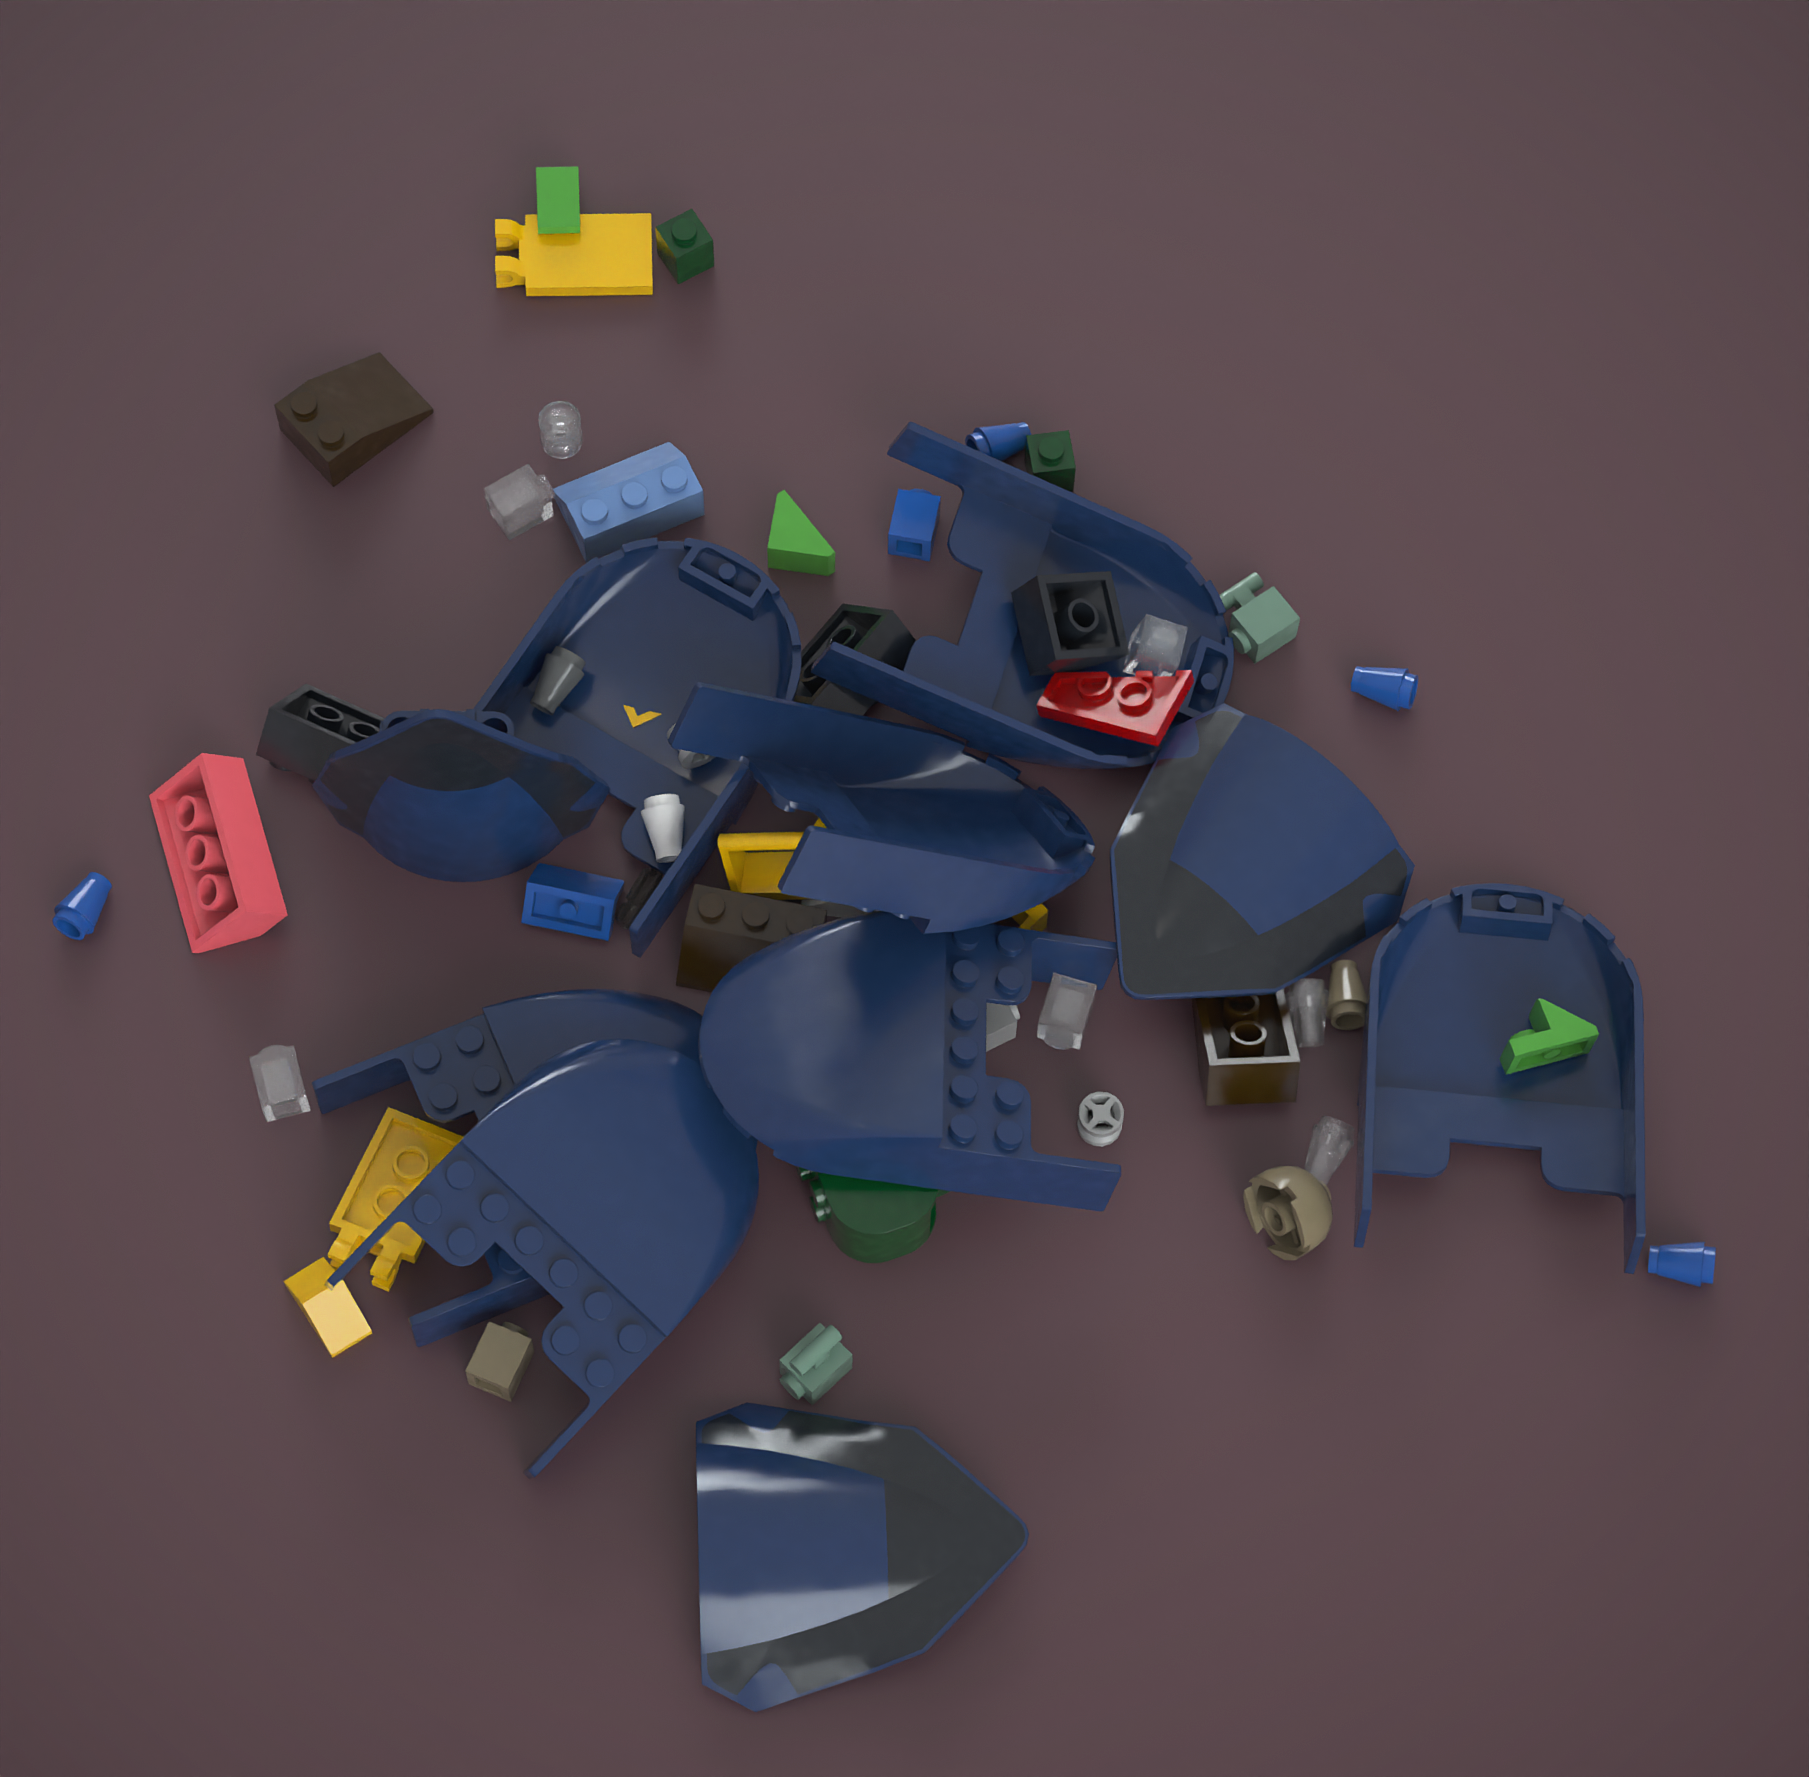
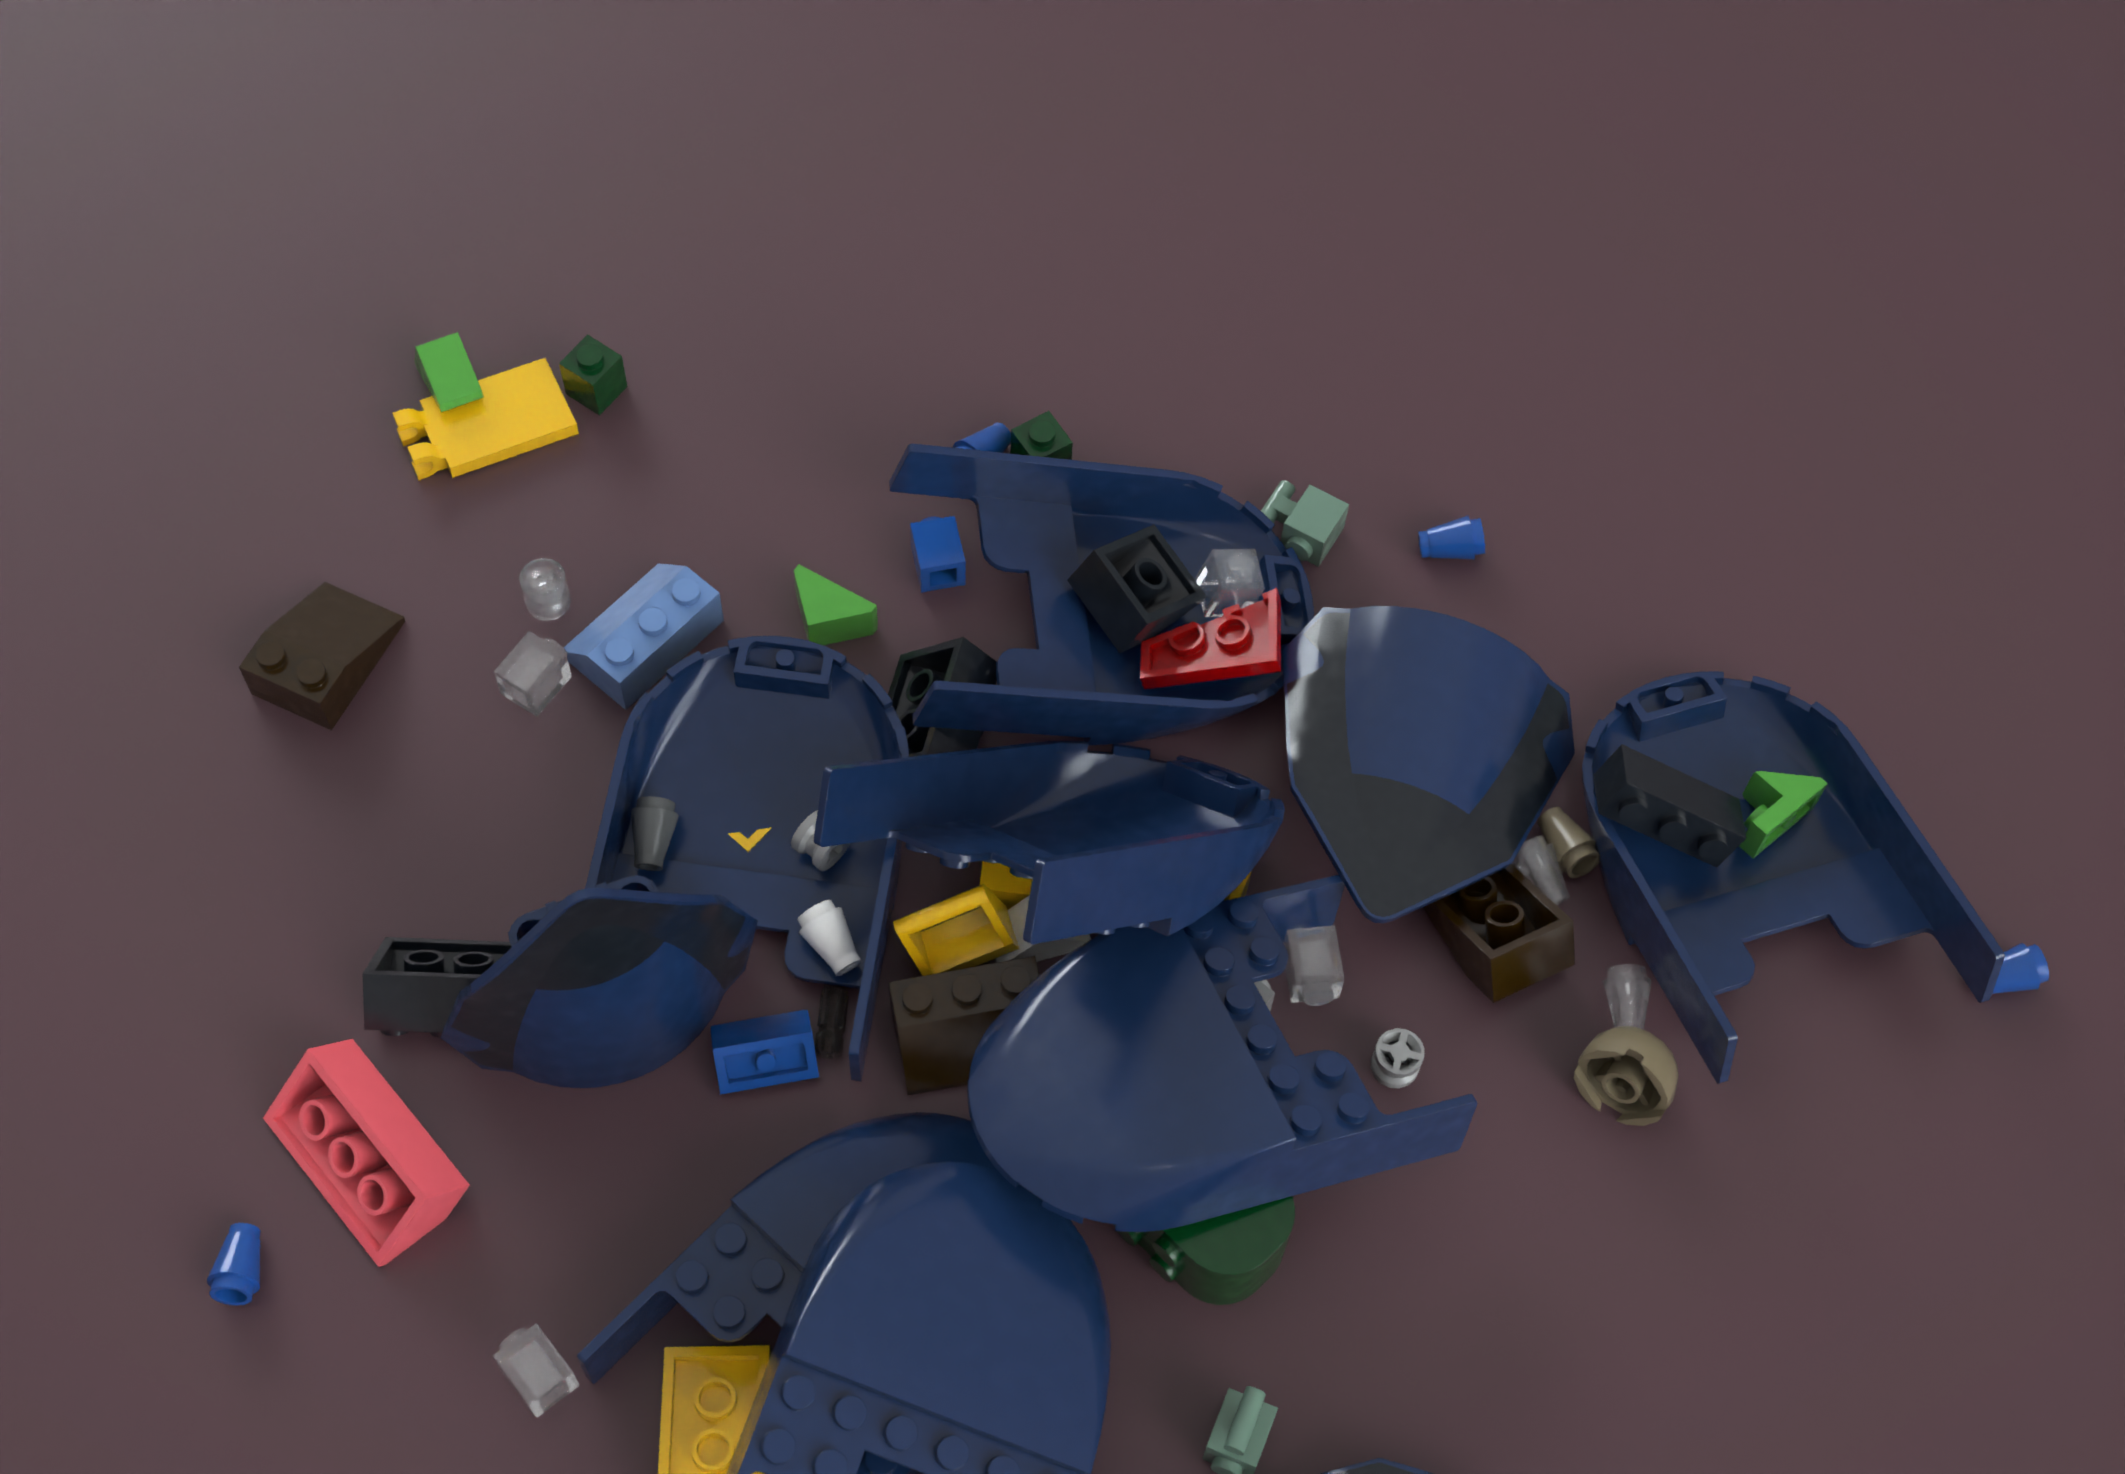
camera: 25 degrees left, 5 degrees down
none -> black brick [1594,744,1747,868]

